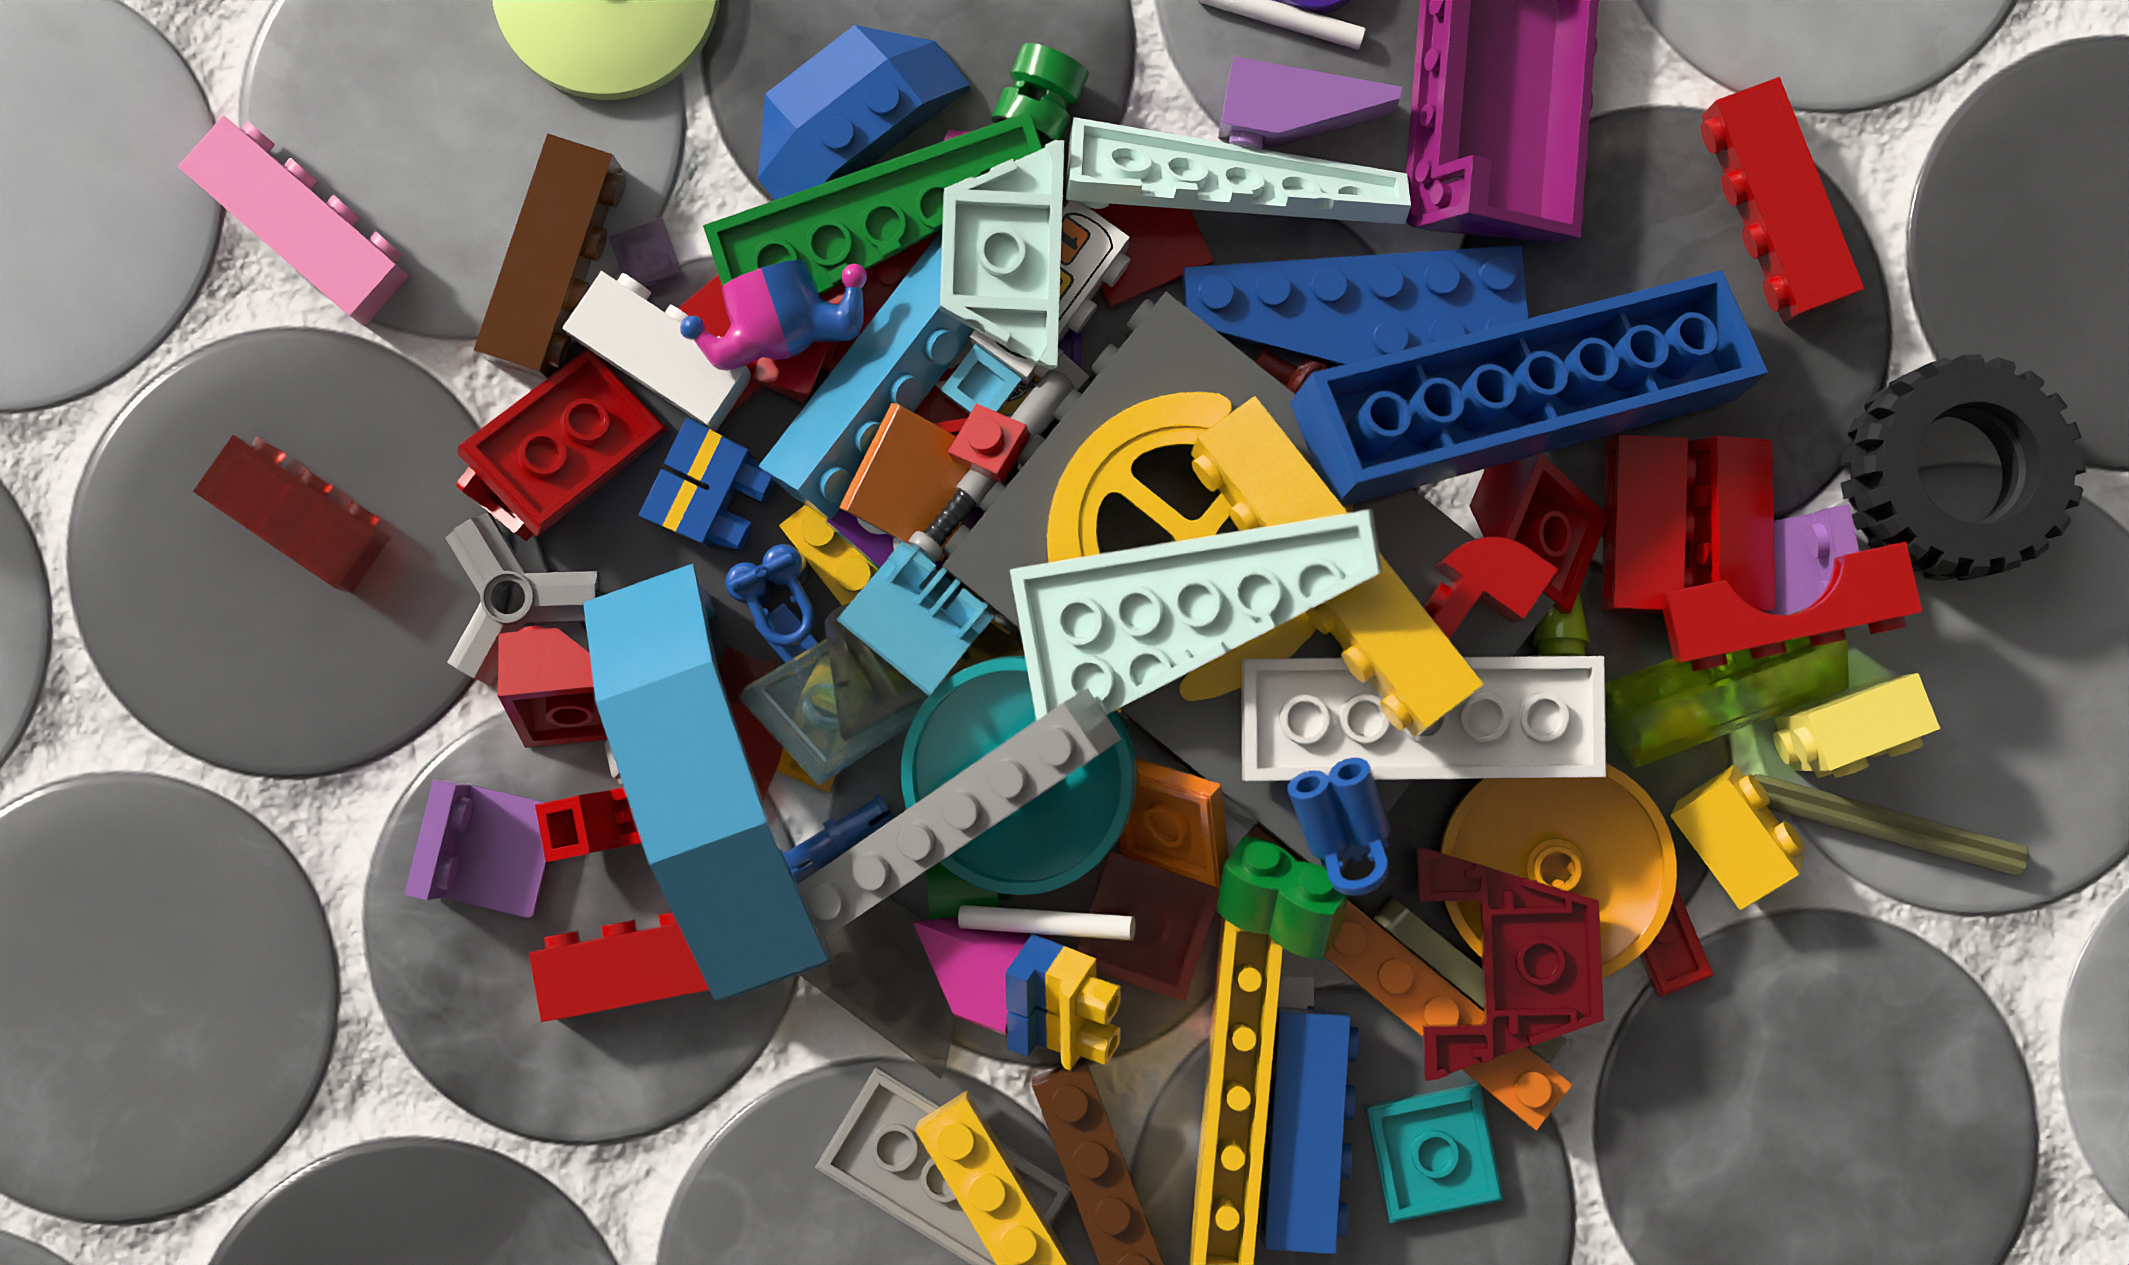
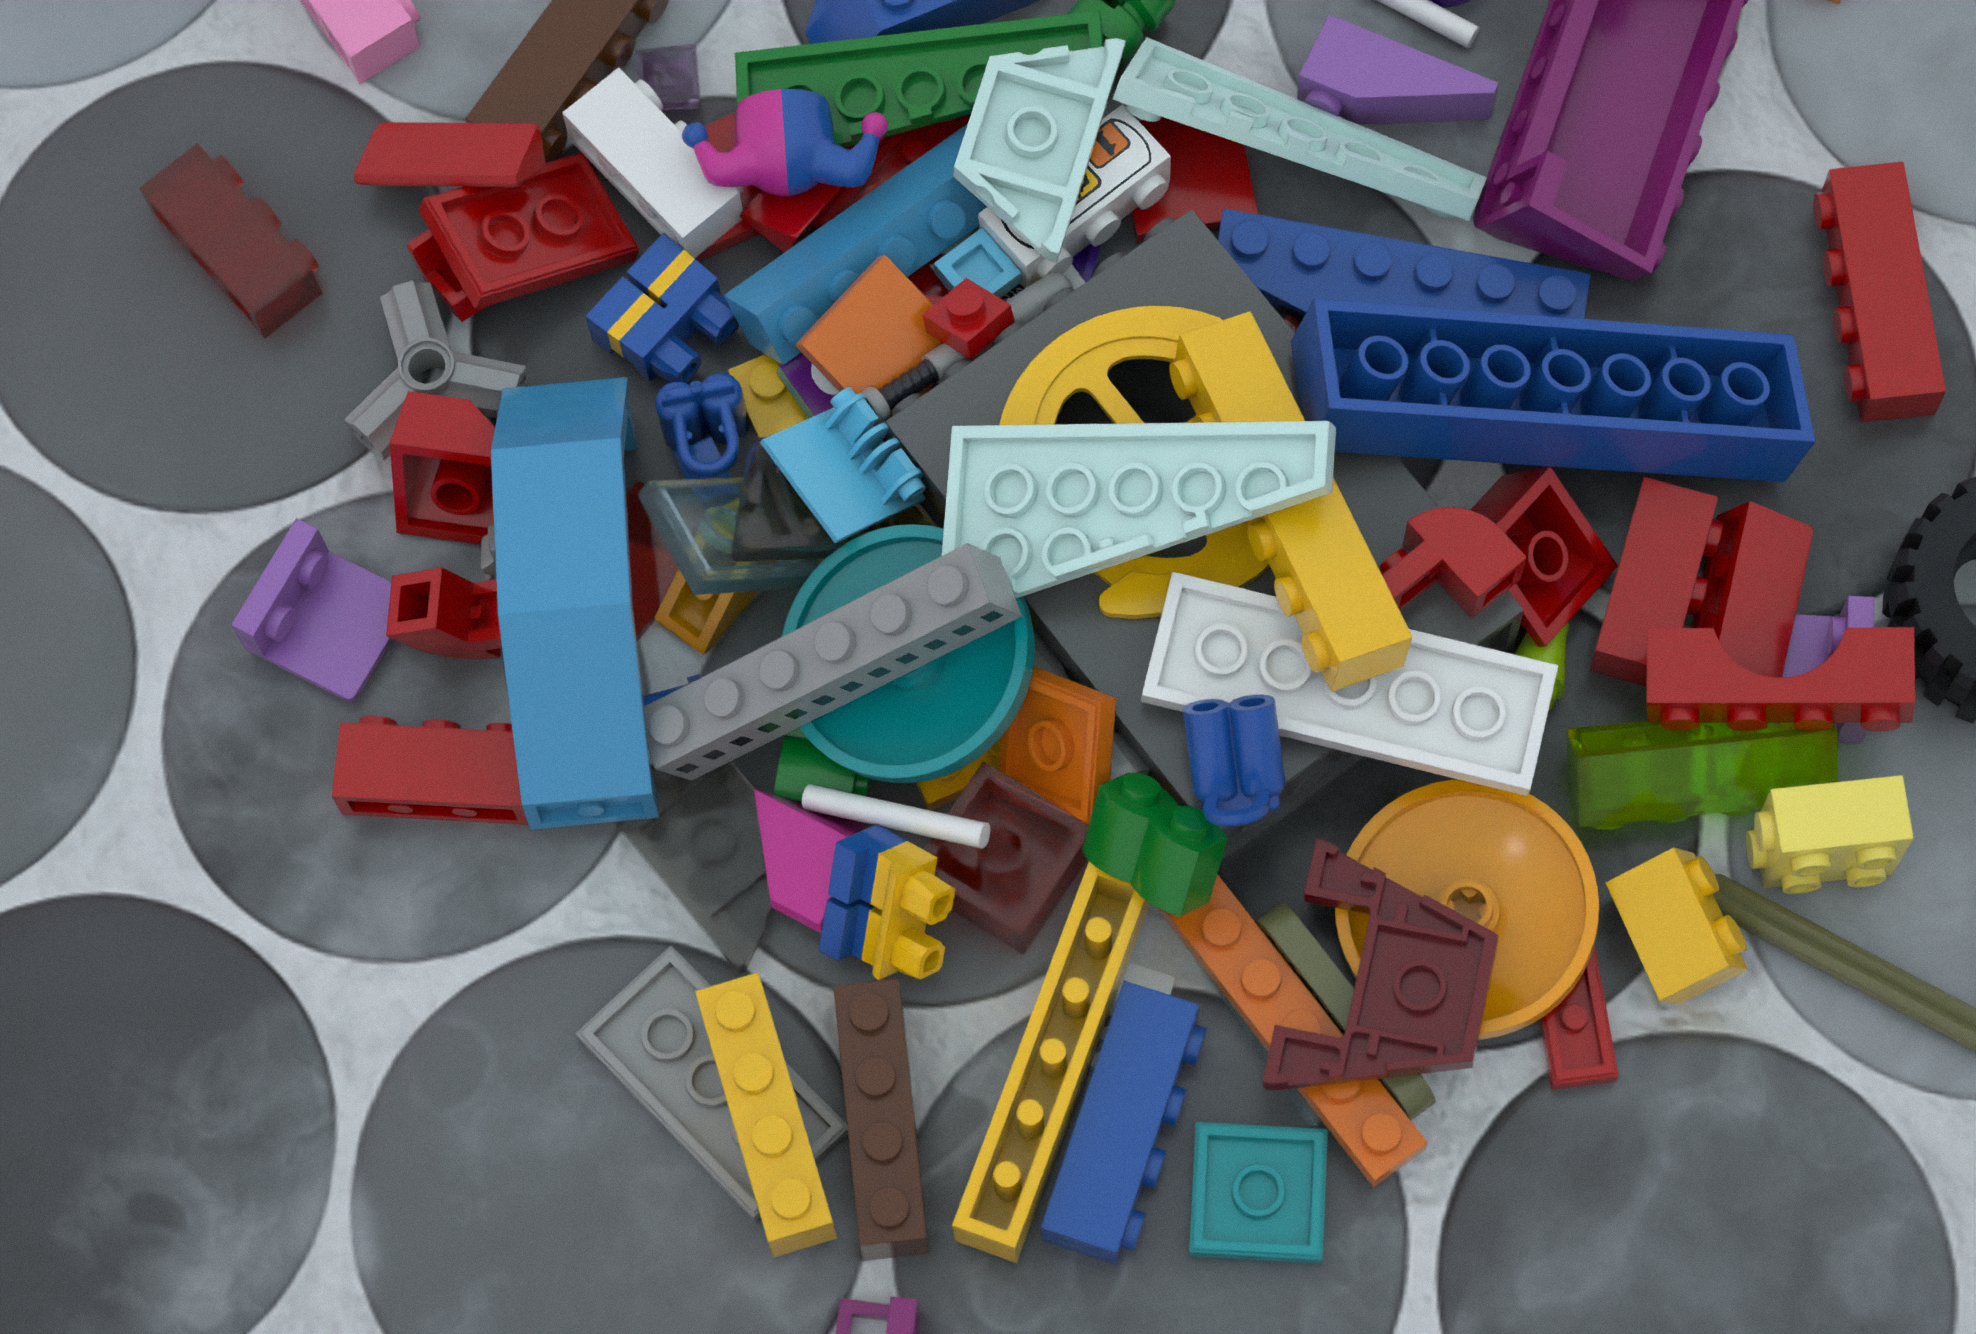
camera: 25 degrees right, 15 degrees down
none -> red slope [354,122,546,187]

